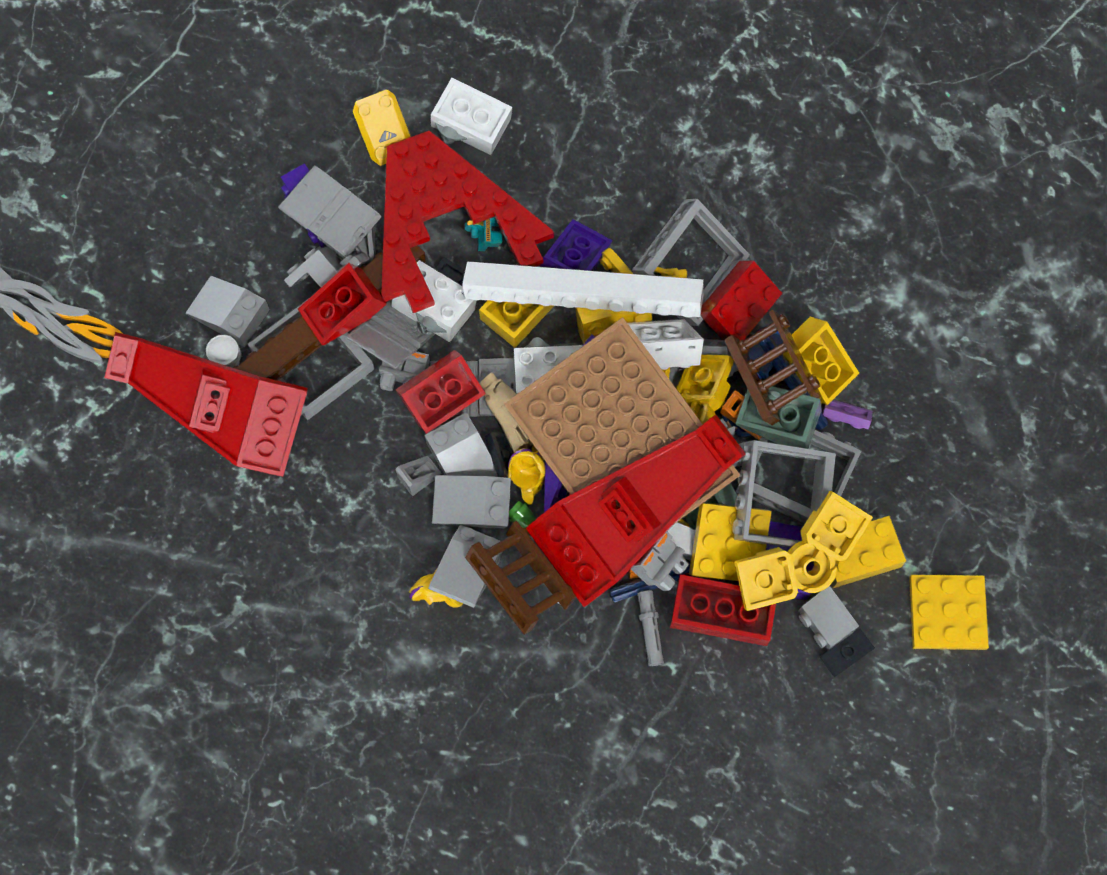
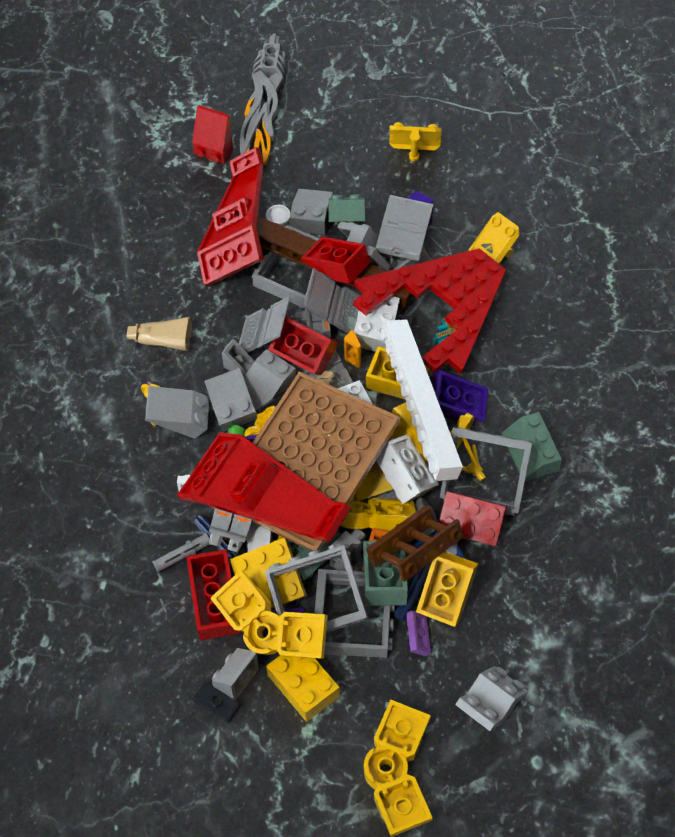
camera: 70 degrees right, 15 degrees down
white piece [431,78,512,155] -> none
reddish brown fence [465,521,576,635] -> none
yellow plate [909,575,989,650] -> none
none -> tan piece [127,317,192,351]
none -> red slope [192,105,233,164]
none -> light grey piece [239,297,290,353]
none -> sand green slope [328,194,365,222]
none -> light orange slope [344,330,361,368]
none -> yellow plate [364,700,432,837]
none -> yellow shield [389,122,441,161]
none -> light grey bracket [455,666,529,731]
none -> sand green slope [501,412,562,481]

